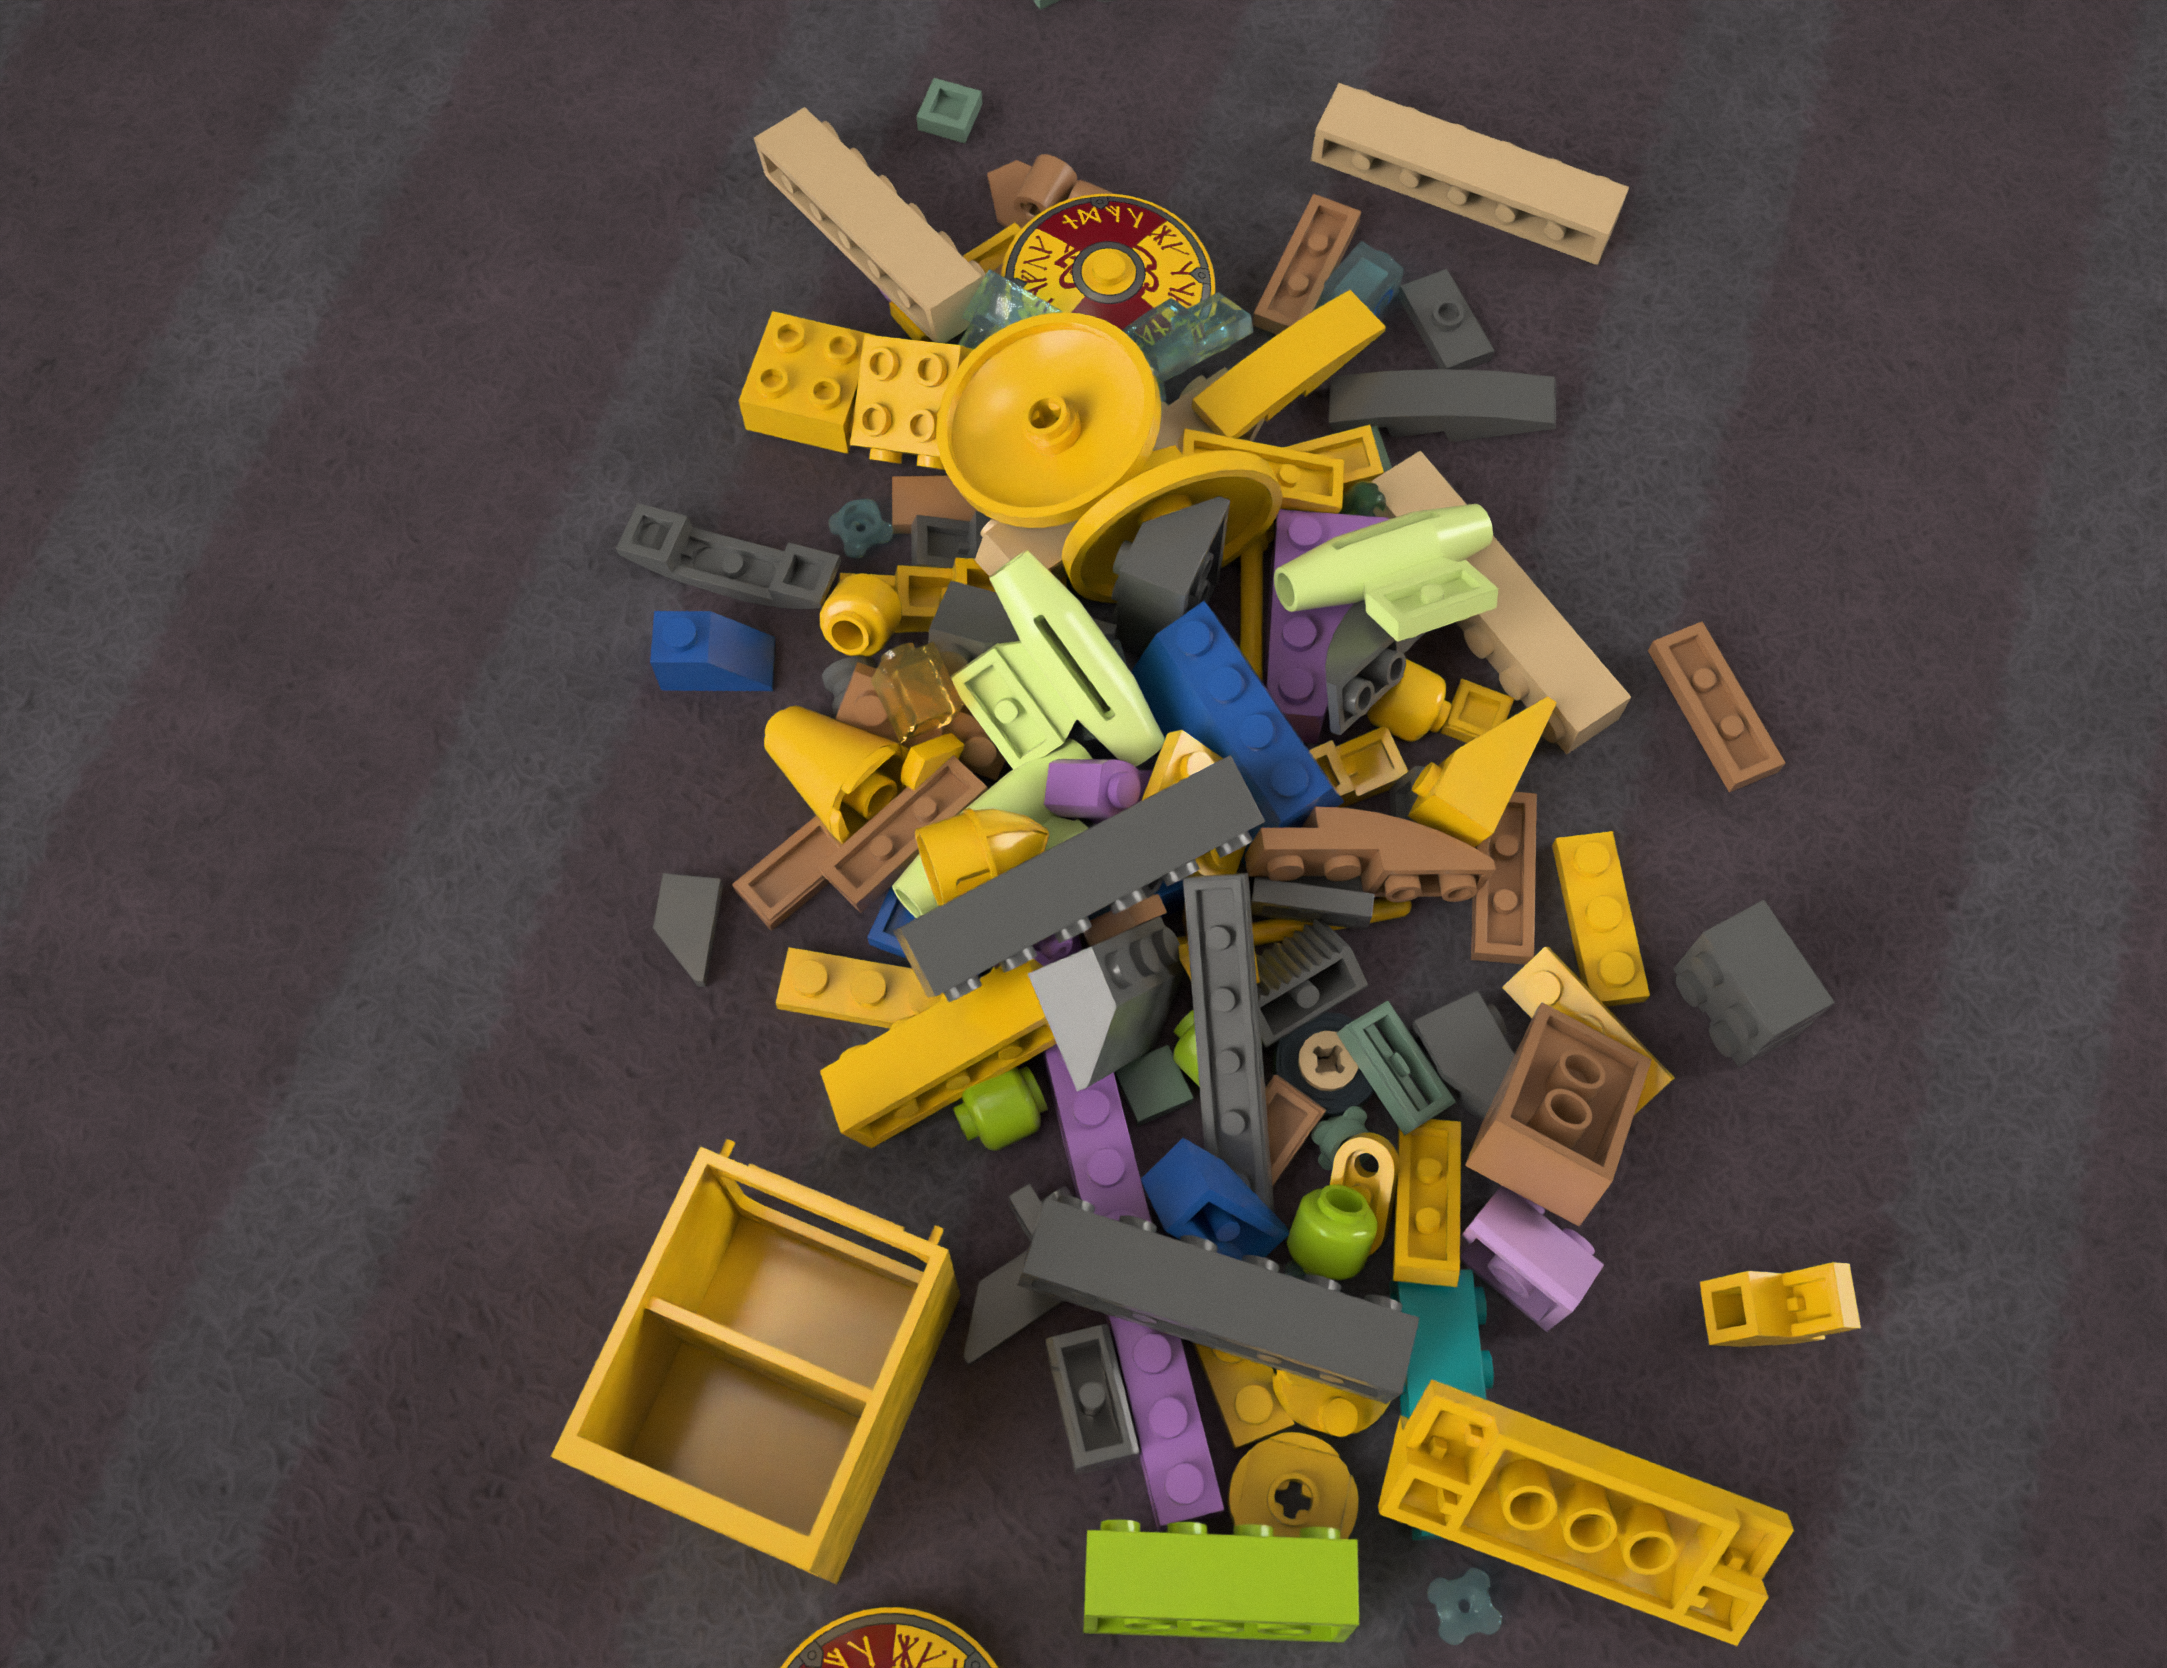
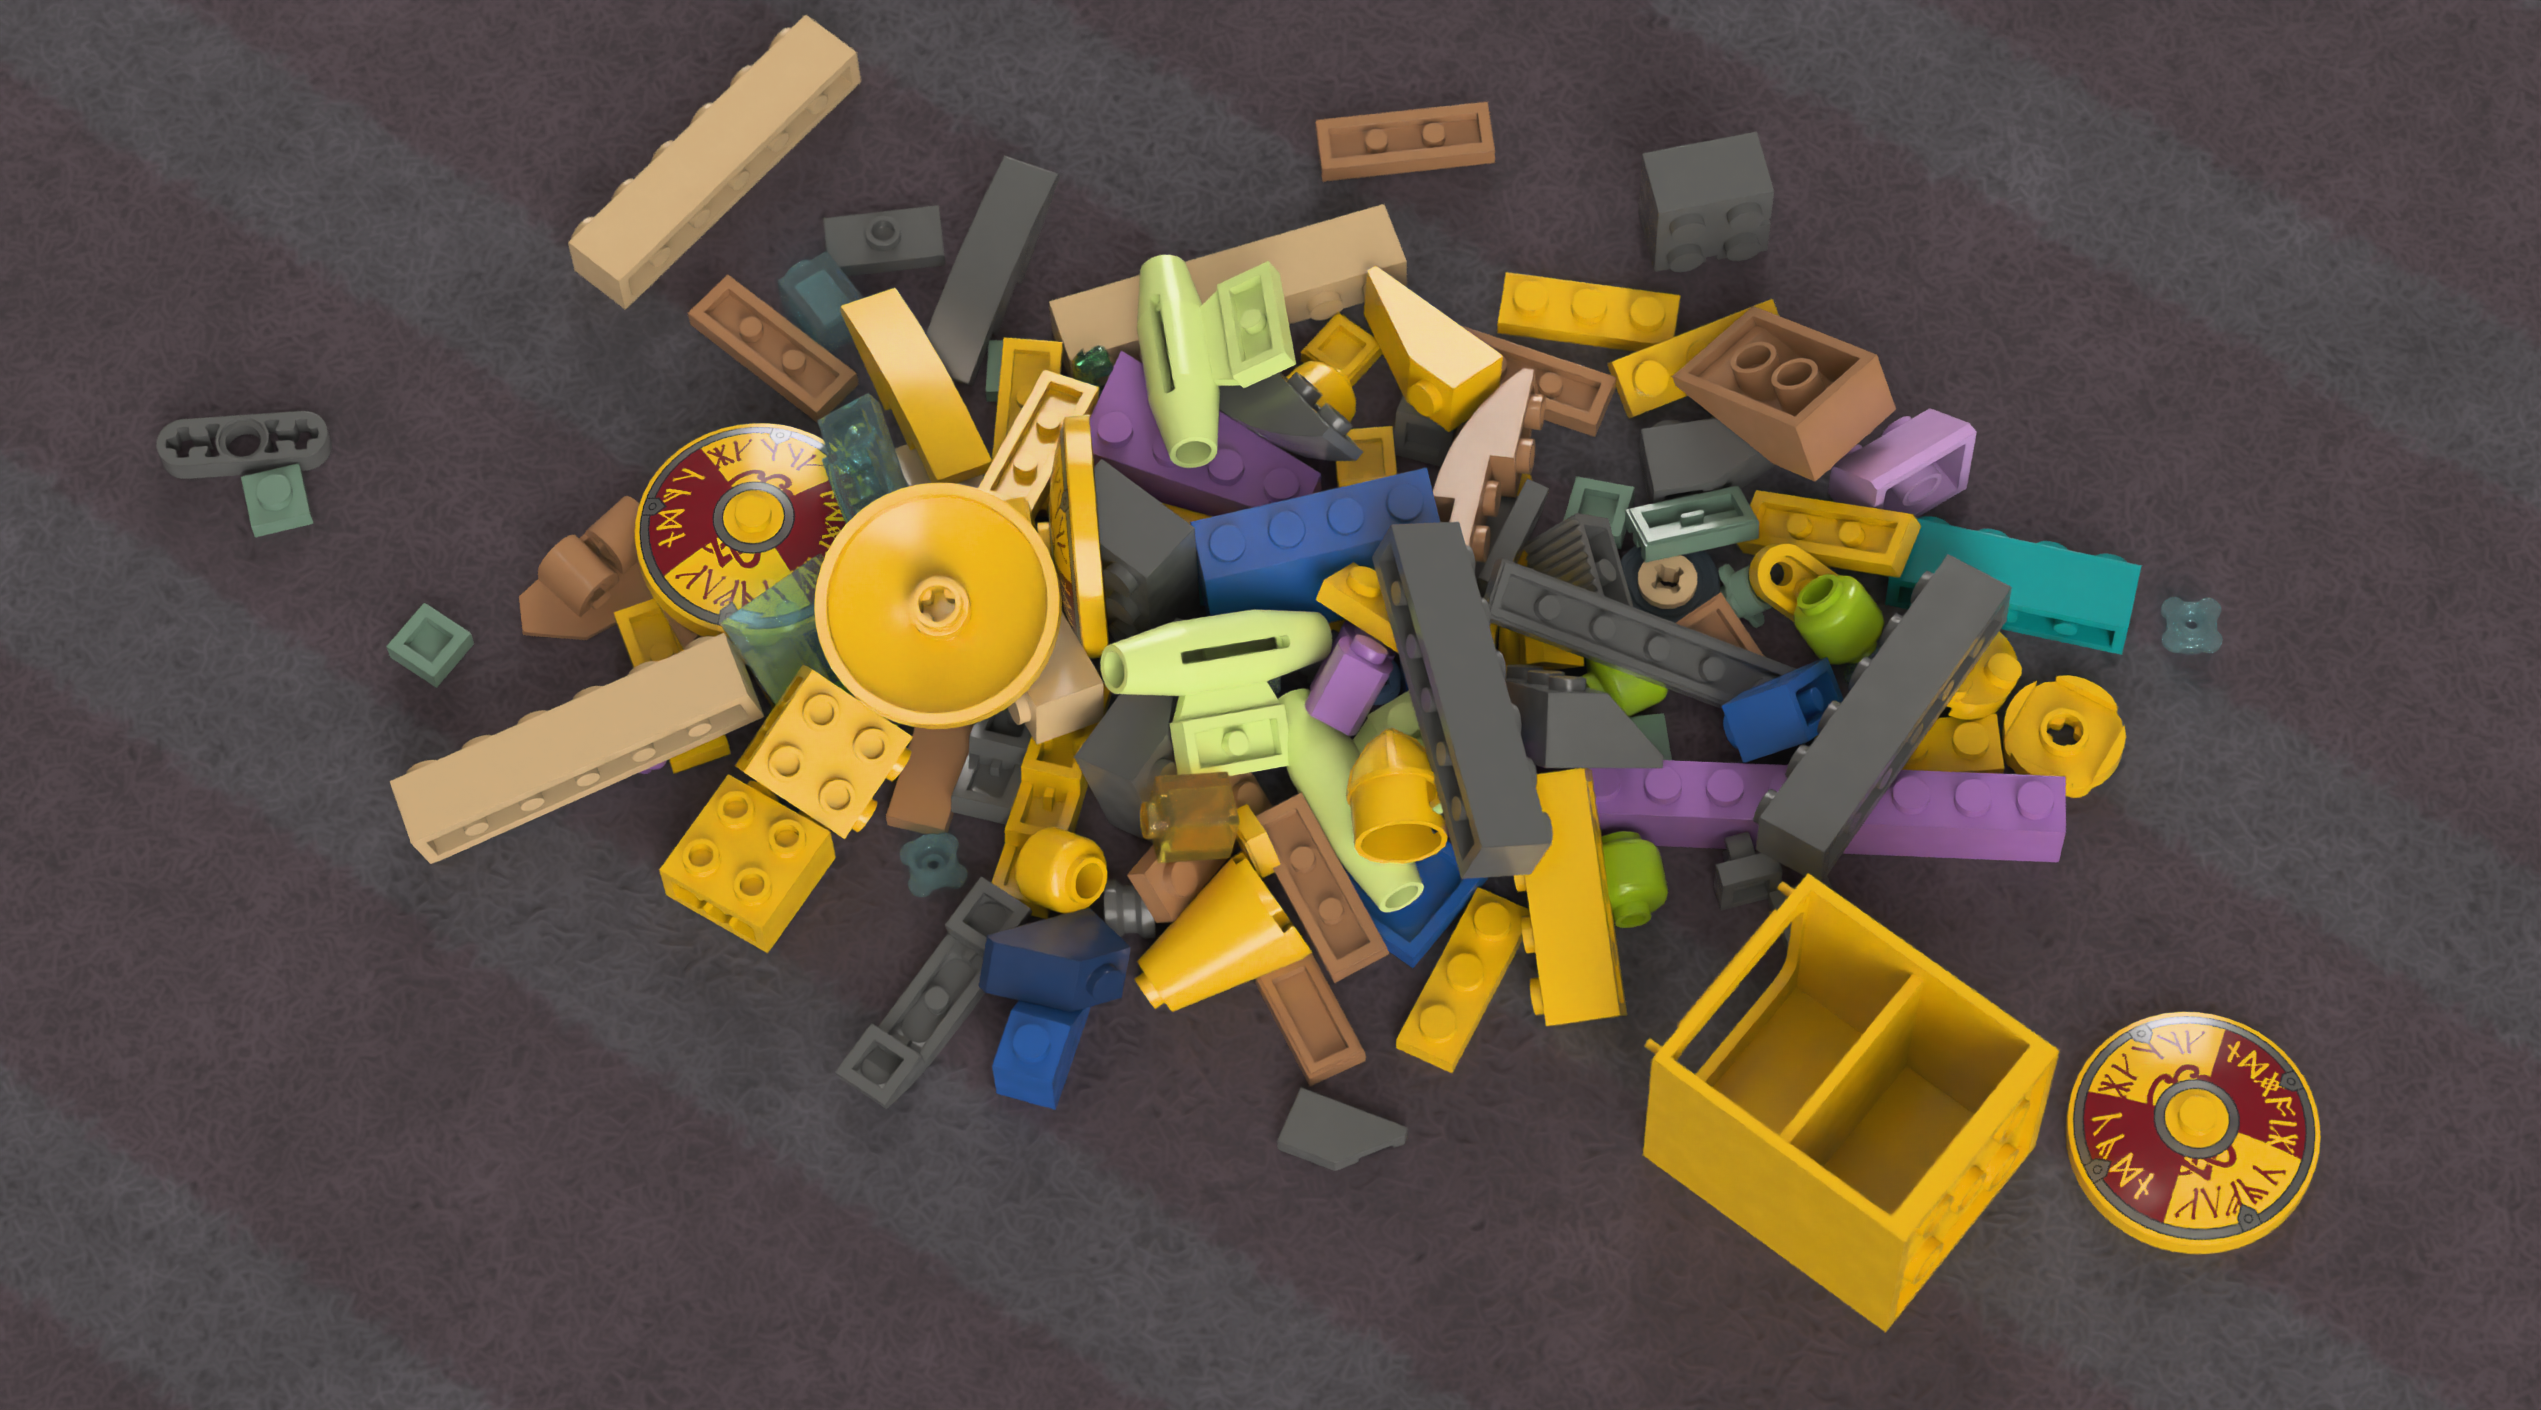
camera: 70 degrees left, 5 degrees down
dark grey brick [1045,1324,1140,1475] -> none
lime slope [1083,1520,1359,1643] -> none
yellow slope [1378,1379,1794,1646] -> none
yellow brick [1700,1262,1861,1347] -> none
none -> dark blue slope [978,908,1131,1012]
none -> sand green plate [1563,476,1635,549]

